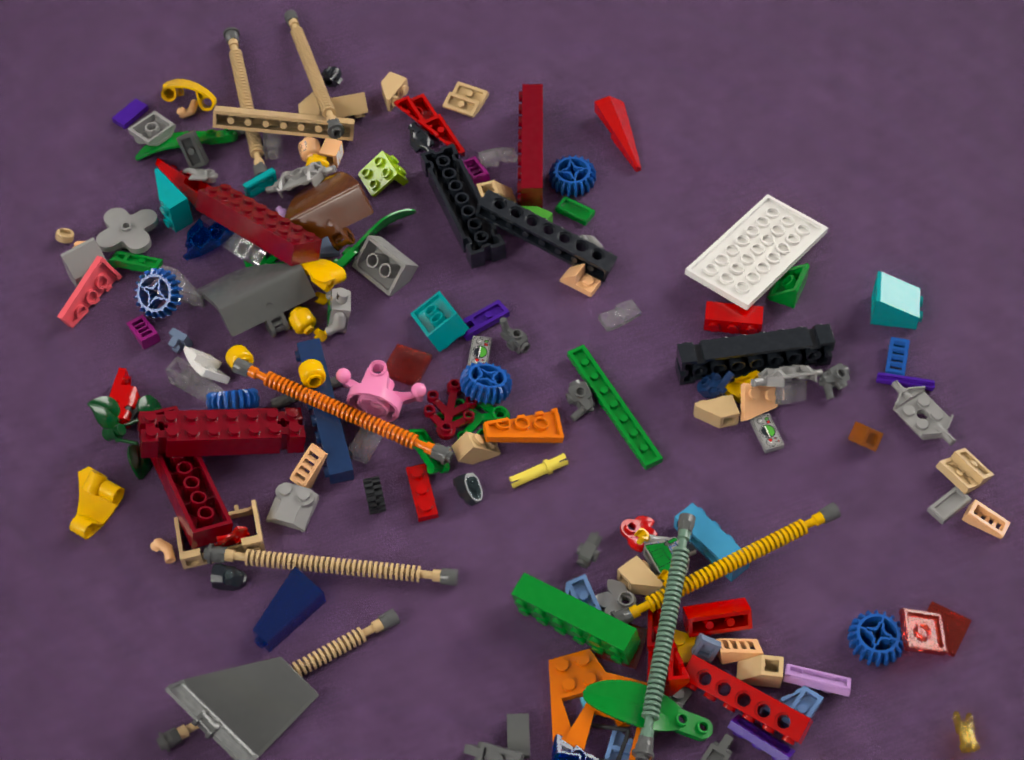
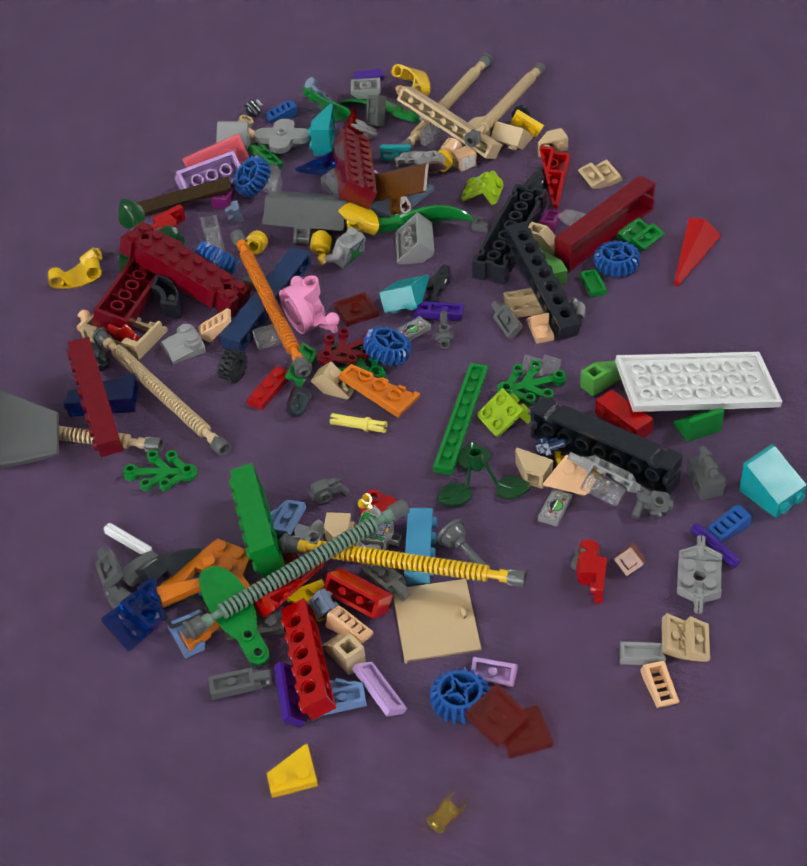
camera: 45 degrees right, 10 degrees down
white slope [183,346,230,384] -> none
yellow head [298,359,326,388] -> none
dark grey piece [565,380,594,422] -> none
none -> dark red brick [66,337,123,458]
none -> white axle [104,523,153,555]
none -> green plant [123,450,198,491]
none -> black slope [135,547,202,584]
none -> dark brown tile [137,176,232,216]
none -> black brick [150,274,183,318]
none -> lavender slope [175,151,241,190]
none -> black gear [244,99,262,117]
none -> blue slope [265,99,298,123]
none -> green plant [302,86,350,121]
none -> sand blue piece [304,77,338,104]
none -> dark grey hinge [361,564,410,600]
none -> tan piece [393,579,481,664]
none -> black animal [423,264,450,302]
none -> dark grey piece [436,519,492,570]
none -> dark green plant [437,440,531,507]
none -> lavender slope [471,657,518,687]
none -> dark grey tile [472,216,488,233]
none -> lime bracket [477,388,531,437]
none -> dark grey hinge [491,300,523,340]
none -> green plant [497,360,567,405]
none -> tan slope [503,288,544,318]
none -> yellow wing [509,110,544,138]
none -> red plate [571,539,607,604]
none -> bright green slope [580,361,621,397]
none -> green slope [616,217,665,251]
none -> dark grey brick [687,446,727,500]

